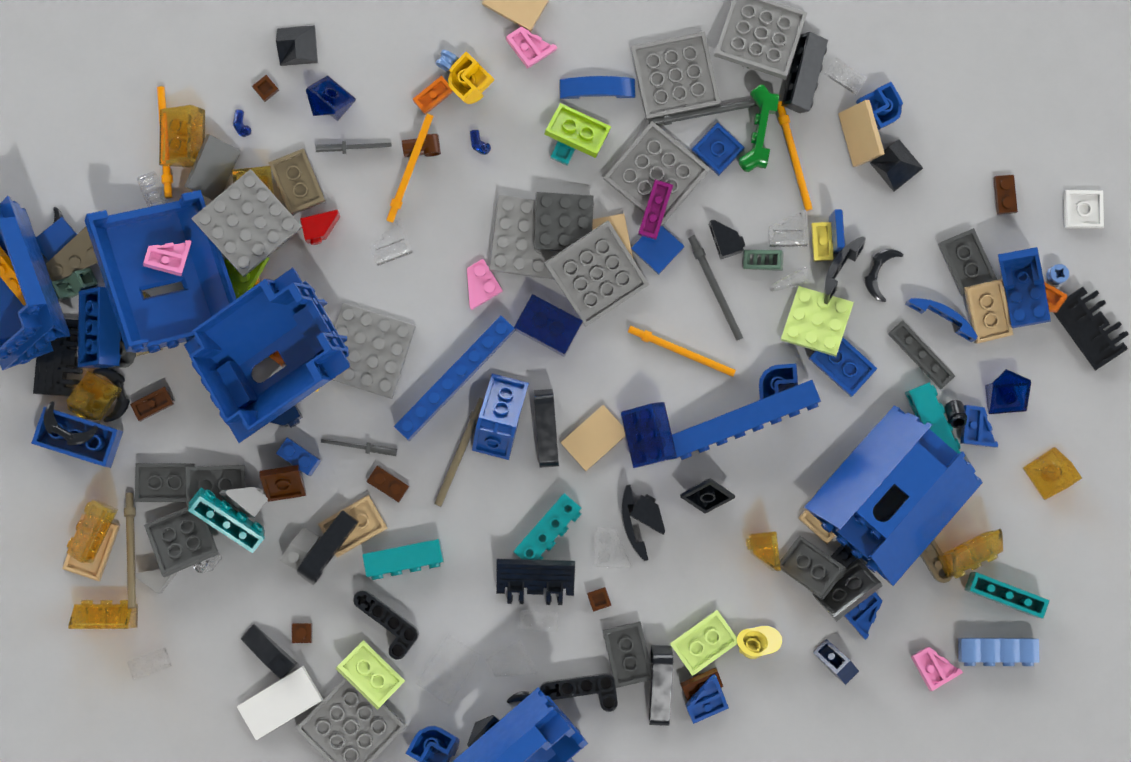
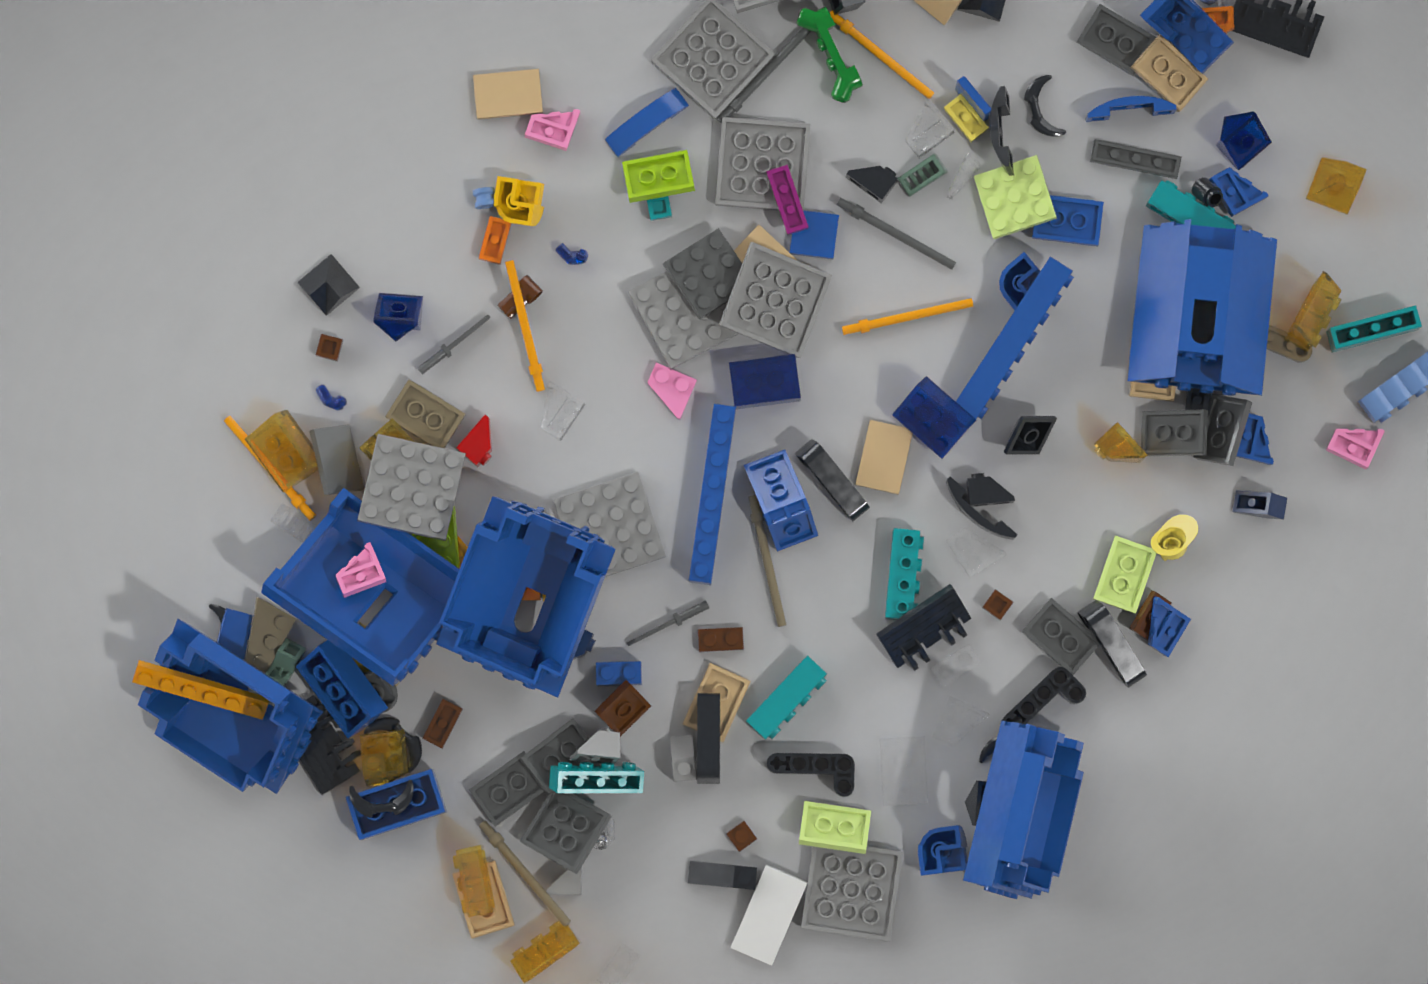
camera: 25 degrees left, 0 degrees up
blue tile [691,122,745,176] -> none

